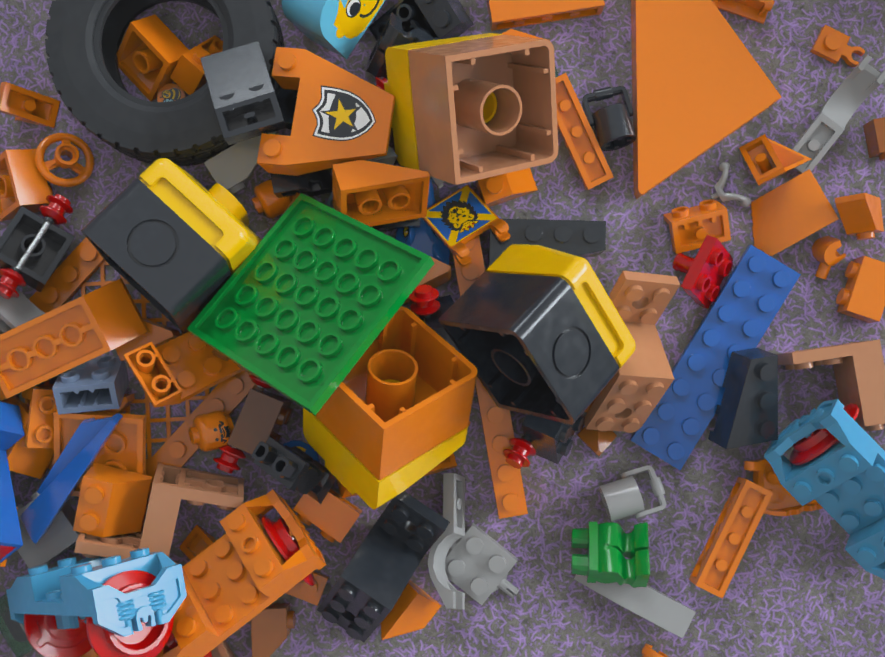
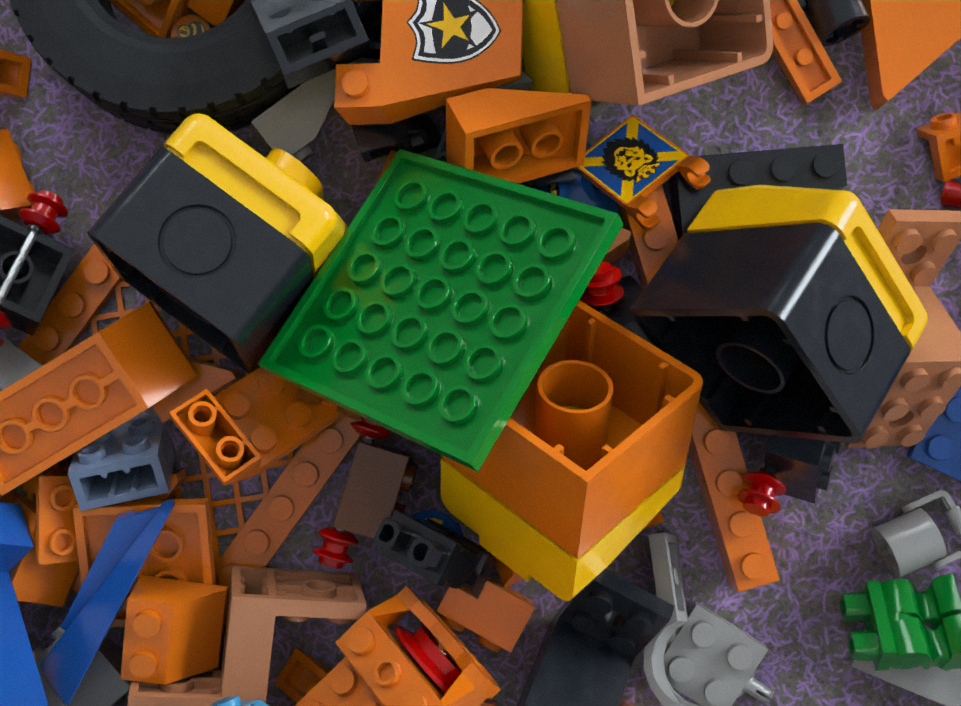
camera: 10 degrees left, 0 degrees up
orange piece [35,133,94,187] -> none
orange head [188,411,234,452] -> none
orange head [251,179,295,219] -> none
orange slope [475,168,538,207] -> none
dark orange slope [577,427,617,456] -> none

